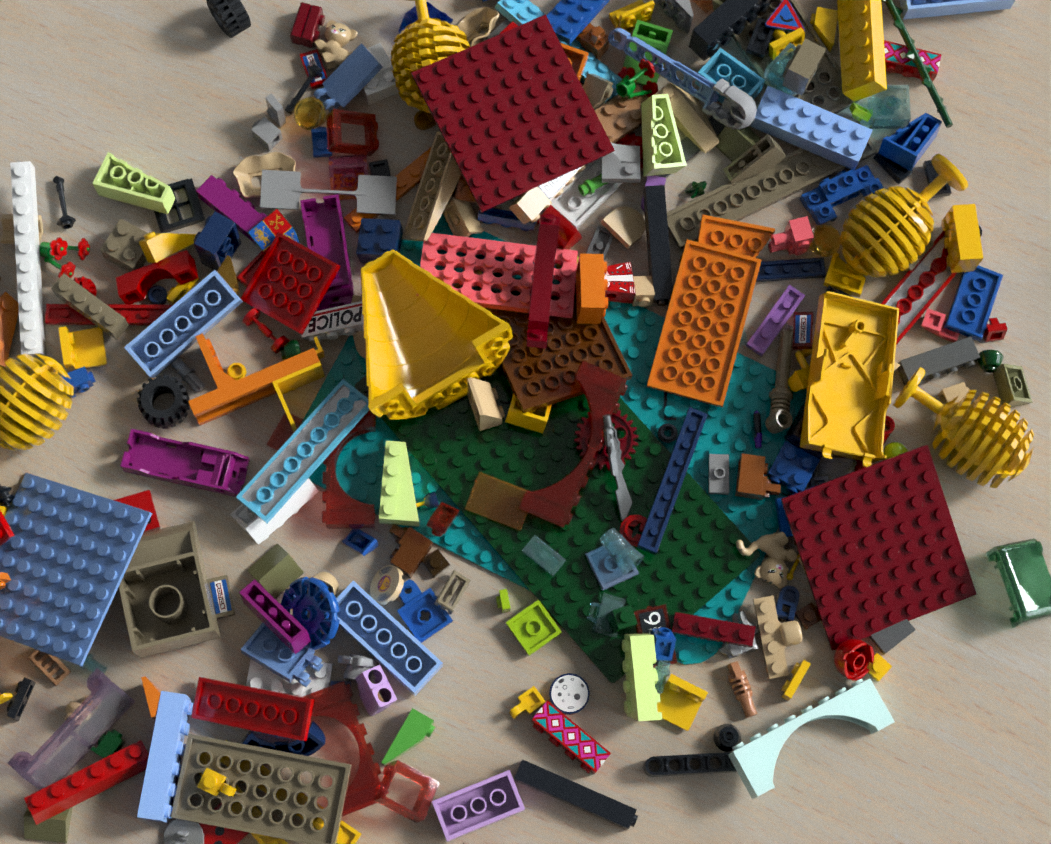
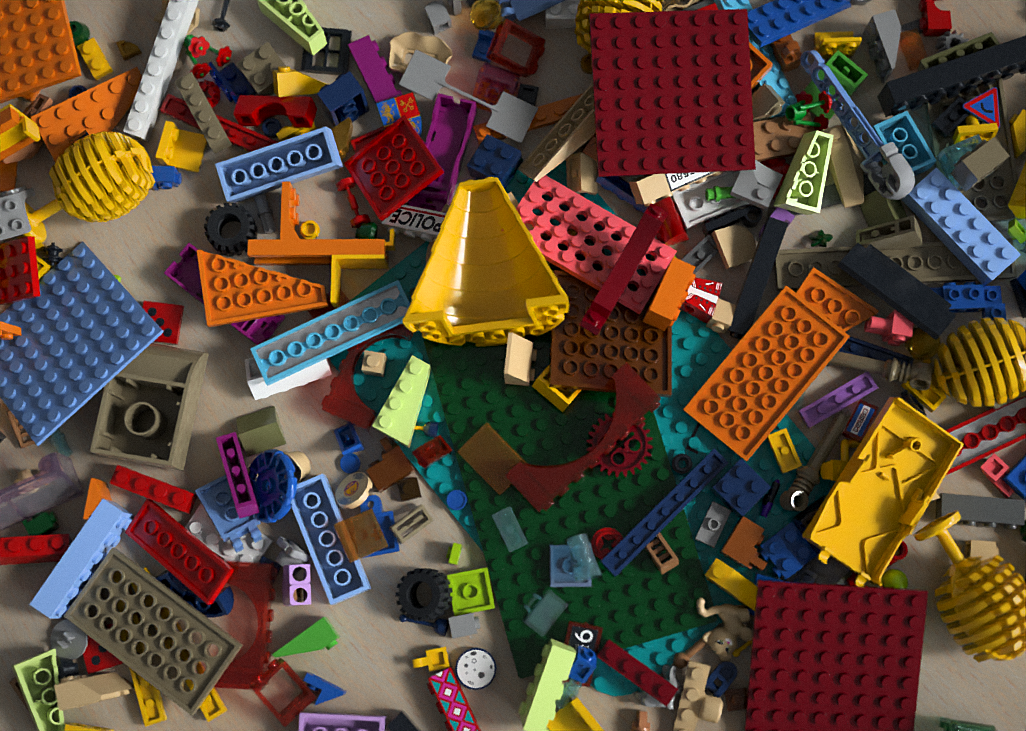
camera: 35 degrees right, 5 degrees up
yellow plate [197,768,237,797] -> none
tile [208,575,235,619] -> none
dark grey sword [602,414,632,521] -> none
dark green brick [606,605,638,634] -> none
none -> red brick [109,464,197,514]
none -> orange wing [197,250,328,327]
none -> clear blue bracket [208,62,256,104]
none -> blue slope [303,672,347,705]
none -> clear orange tile [333,508,388,563]
none -> blue piece [340,453,361,474]
none -> tan brick [361,350,387,377]
none -> black tyre [396,568,453,621]
none -> dark blue hinge [399,614,449,636]
none -> blue piece [446,490,467,511]
none -> light grey brick [448,613,481,639]
none -> medium nougat slope [644,532,679,574]
none -> medium nougat bar [673,638,707,669]
none -> black plate [702,205,763,236]
none -> yellow slope [705,558,757,612]
none -> dark blue brick [710,458,771,518]
none -> yellow plate [767,428,802,474]
none -> dark tan piece [829,351,934,391]
none -> black slope [837,243,956,340]

